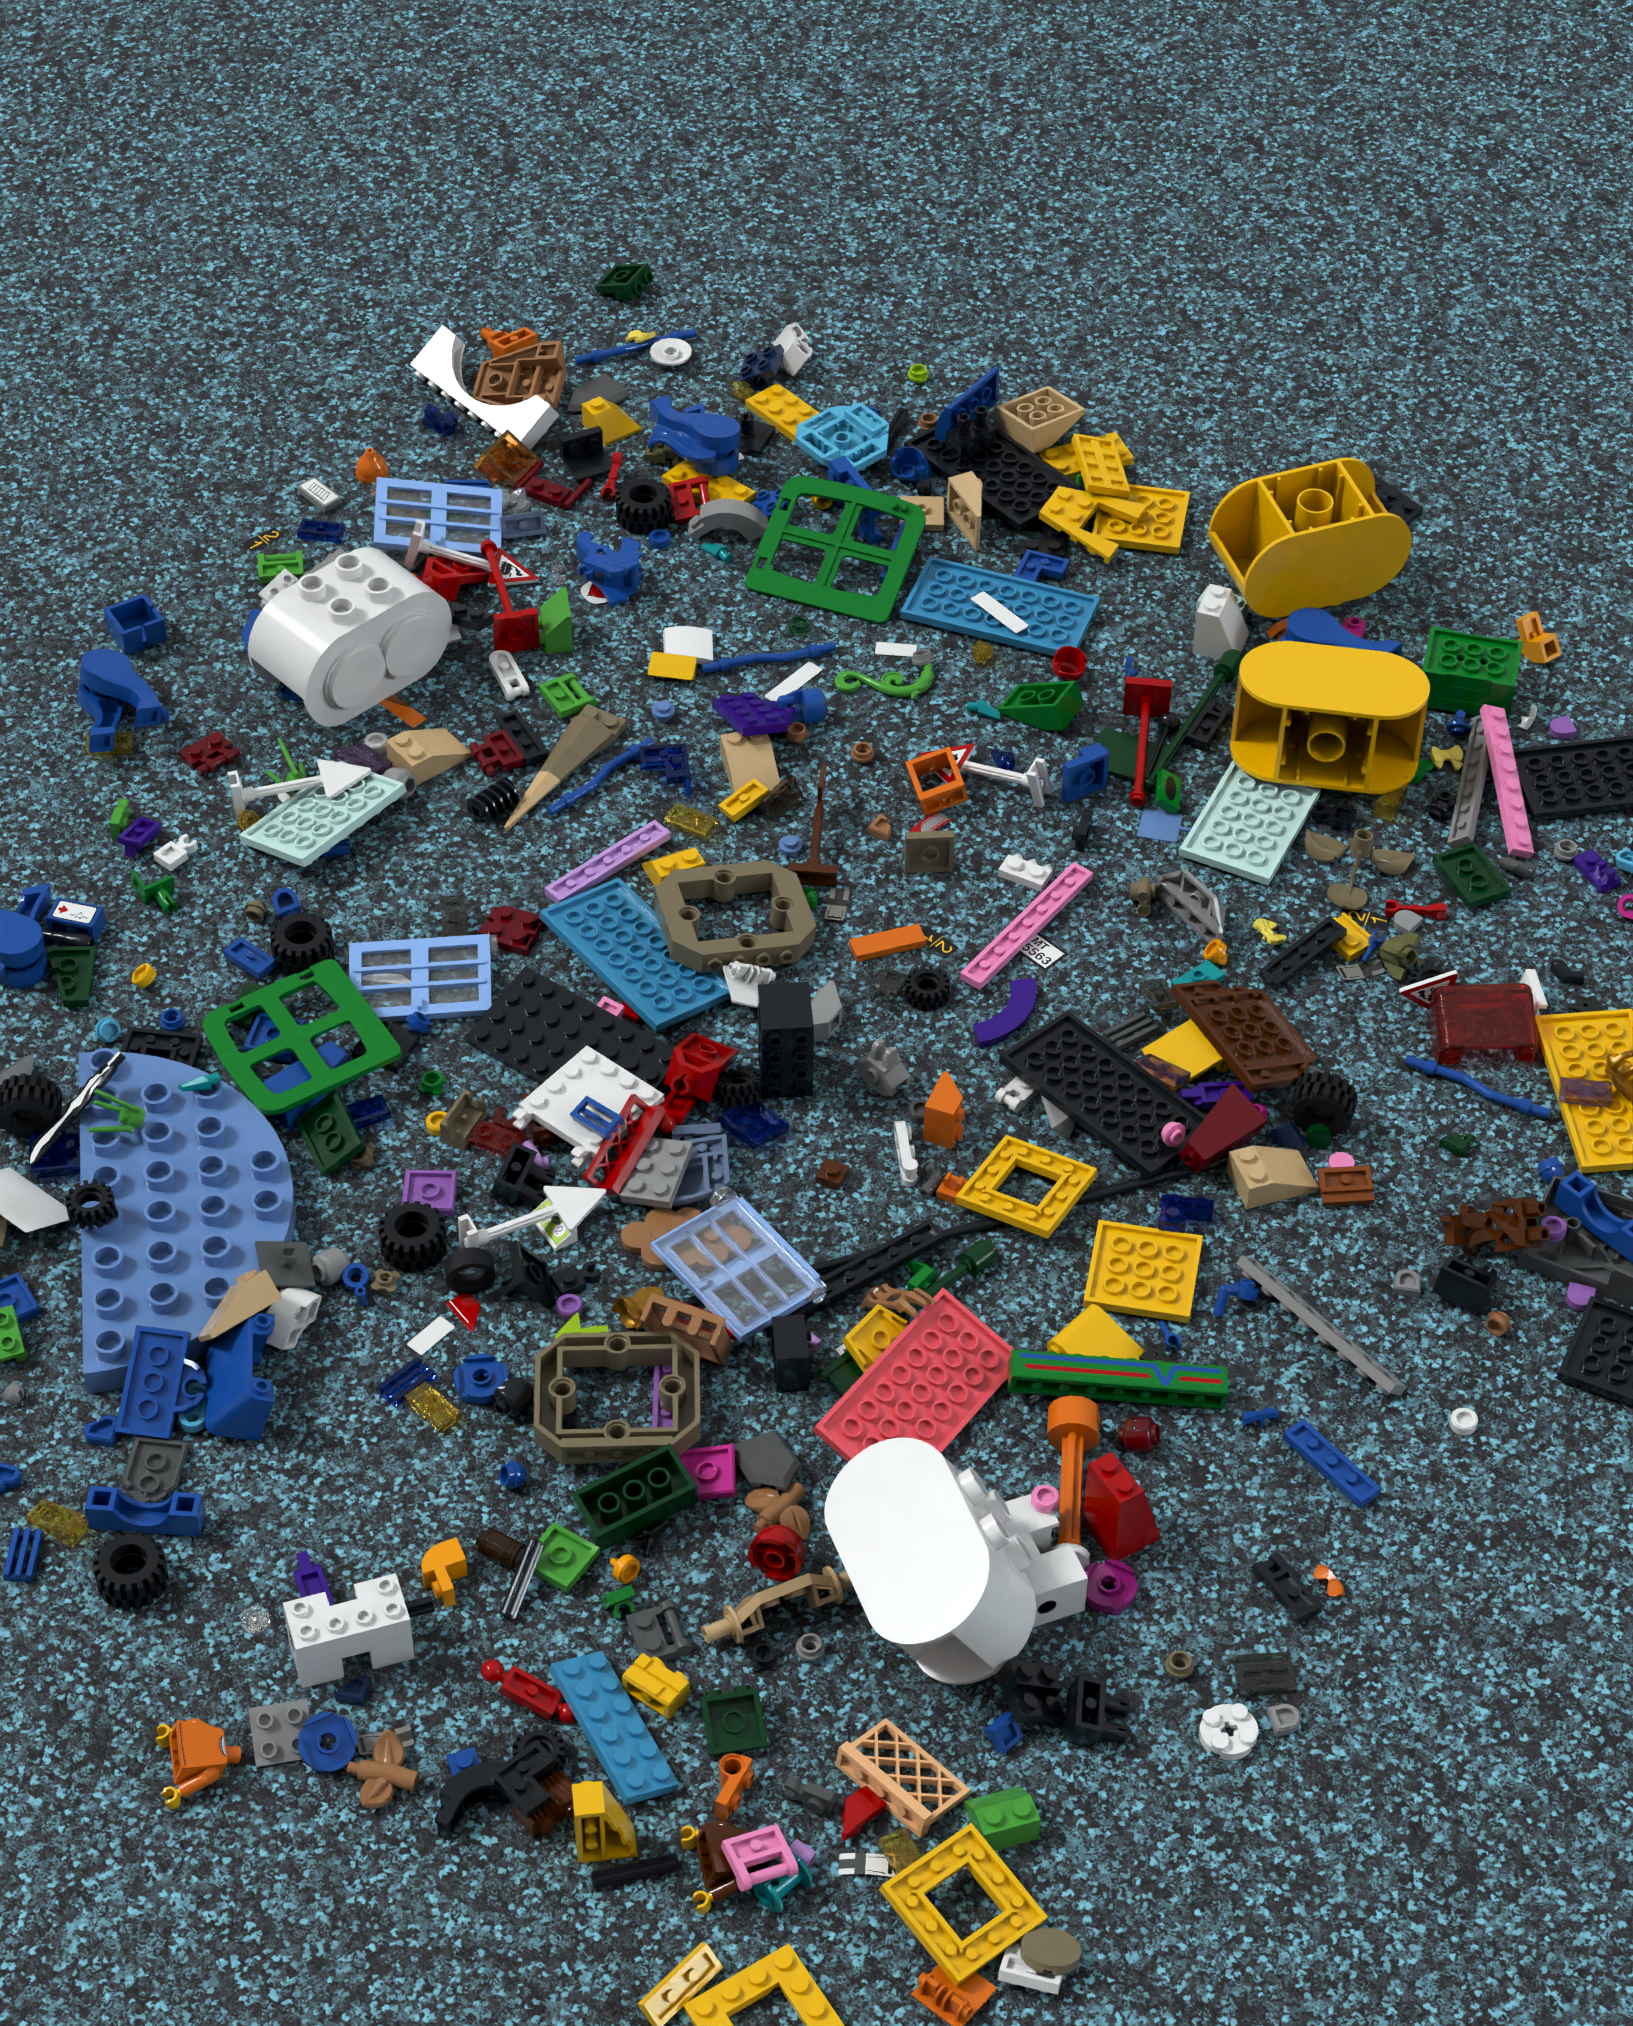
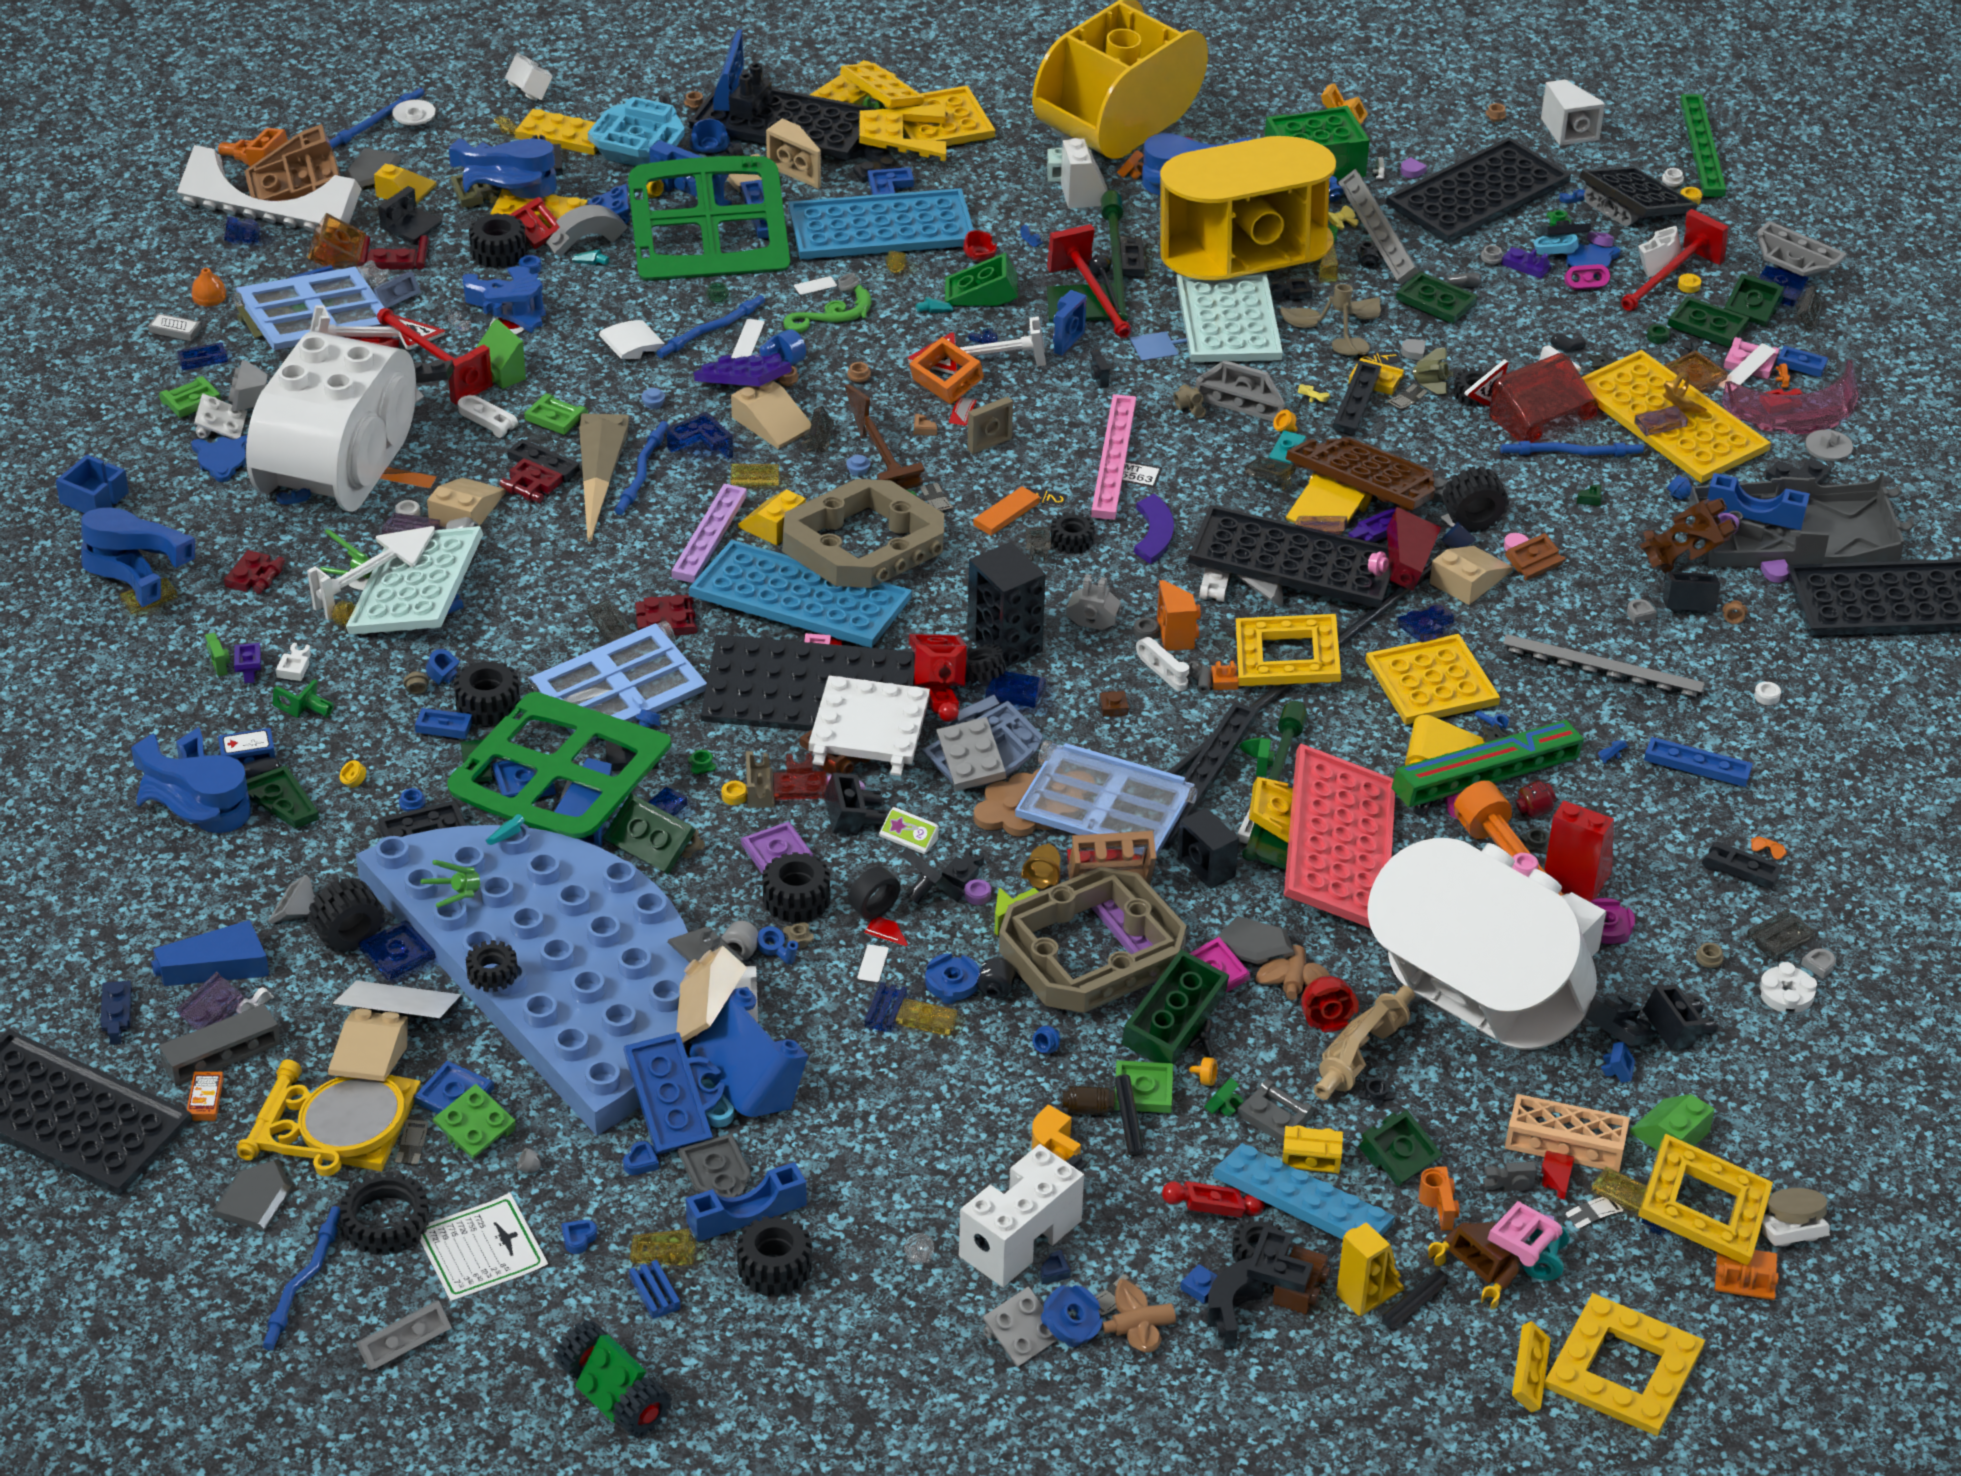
camera: 30 degrees left, 5 degrees down
black sword [30,1051,126,1166] -> none
medium azure plate [95,1017,121,1043] -> none
orange torso [155,1718,241,1810] -> none
black sticker [242,528,284,552] -> none
dark purple hinge [293,1551,335,1606] -> none
white piece [458,1186,606,1270] -> none
black piece [466,777,520,823] -> none
blue tile [570,1095,625,1141] -> none
red fence [582,1094,666,1196] -> none
dark green plate [594,263,653,301] -> none
red piece [601,452,623,501] -> none
light yellow piece [625,330,656,343] -> none
yellow slope [647,651,697,680] -> none
yellow plate [718,778,771,823] -> none
white hinge [722,961,776,1008] -> none
dark blue plate [736,344,785,391] -> none
light grey plate [796,1633,825,1661] -> none
medium nougat piece [860,1283,936,1317] -> none
lime plate [908,364,929,383] -> none
white sticker [971,591,1029,633] -> none
tan slope [996,386,1086,453] -> none
white plate [998,853,1053,892] -> none
dark grey tile [1103,1011,1158,1051] -> none
green tile [1155,768,1181,814] -> none
blue plate [1213,1278,1259,1317] -> none
dark green tile [1305,1124,1332,1150] -> none
blue hand [1361,929,1387,963] -> none
red piece [1385,900,1447,921] -> none
bright pink plate [1480,704,1534,859] -> none

